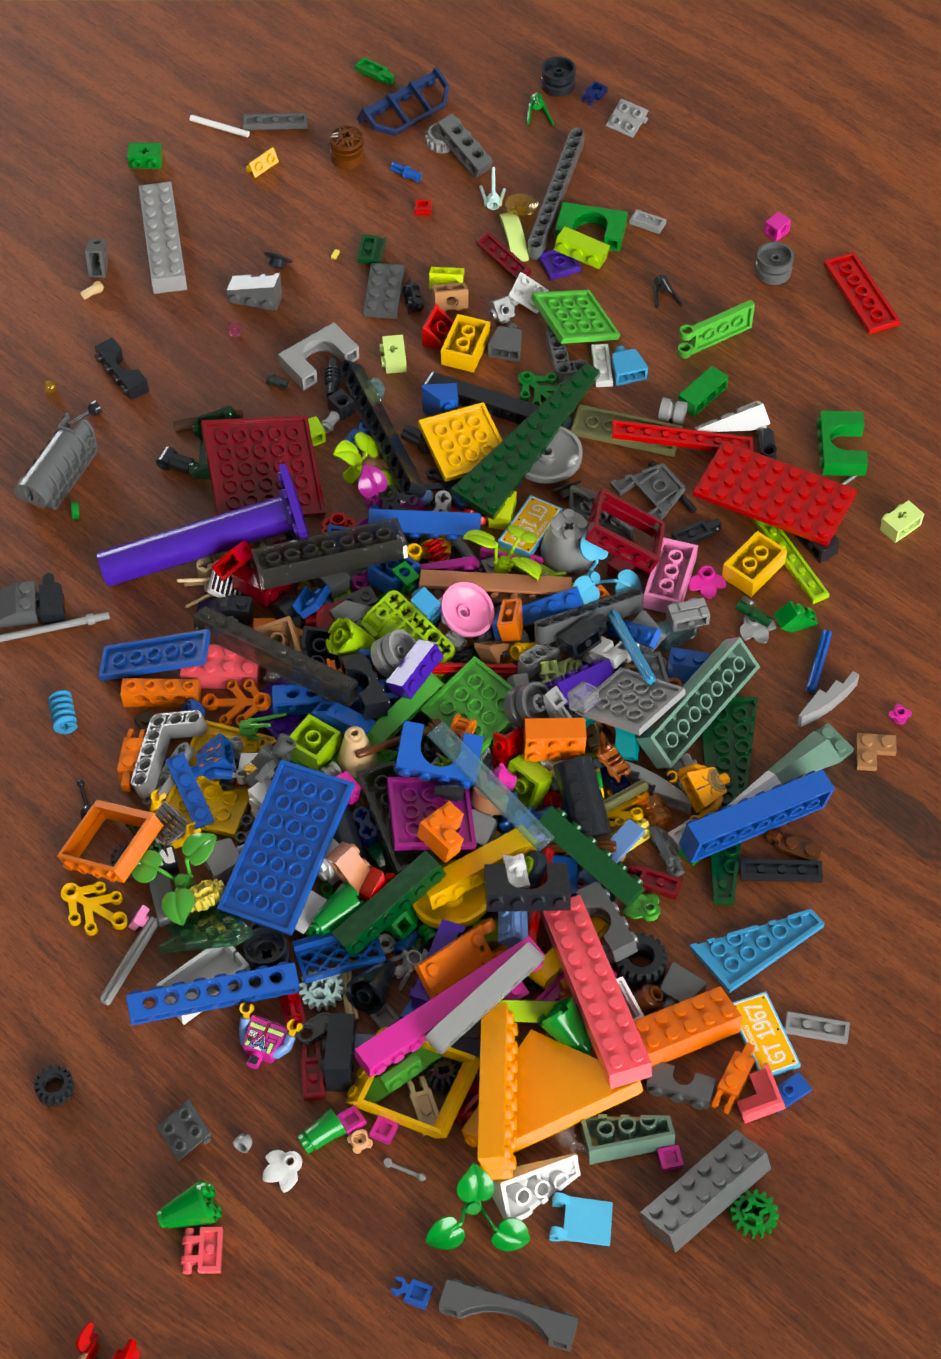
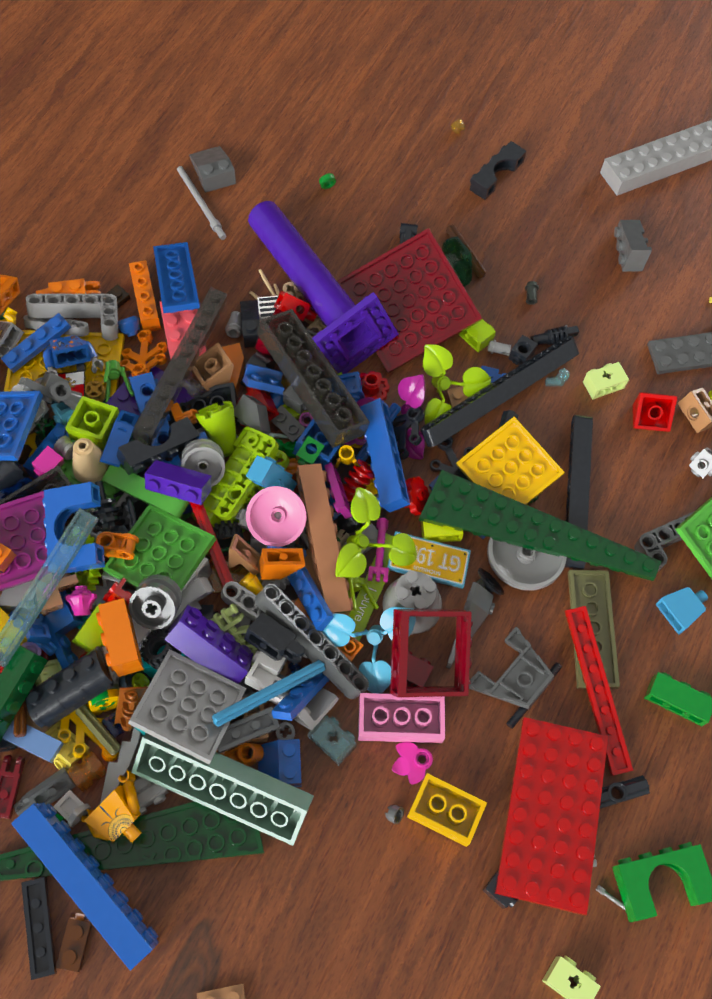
camera: 70 degrees right, 10 degrees up
dark grey piece [14,413,98,510] -> none
black hinge [36,573,66,625] -> none
dark azure piece [48,690,78,734] -> none
black hinge [68,400,103,428] -> none
black hinge [77,780,92,819] -> none
tan arm [80,281,104,300] -> none
dark grey torso [85,239,109,278] -> none
clear pink hinge [228,322,242,337] -> none
black piece [264,252,293,269] -> none
light grey arch [278,323,359,390] -> none
reddish brown piece [355,718,444,758] -> none
black hinge [402,278,424,314] -> none
medium blue plate [420,489,433,505] -> none
blue slope [422,383,458,417] -> none
light grey axle [433,491,451,512] -> none
black cone [435,783,464,803] -> none
yellow brick [441,314,490,373] -> none
dark grey torso [488,323,522,362] -> none
green plant [518,371,564,406] -> none
light grey slope [543,686,572,718] -> none
clear brick [567,682,600,715] -> none
white tile [591,344,613,387] -> none
light grey wheel [658,397,688,425] -> none
light grey brick [666,598,710,632] -> none
black hinge [671,518,722,544] -> none
white wedge [694,401,770,432] -> none
sand green plate [728,723,854,806] -> none
dark green pin [735,599,773,628] -> none
light grey plate [740,615,776,643] -> none
lime tile [750,518,829,604] -> none
green slope [773,601,818,633] -> none
light grey slope [797,671,859,728] -> none
blue axle [806,629,832,694] -> none

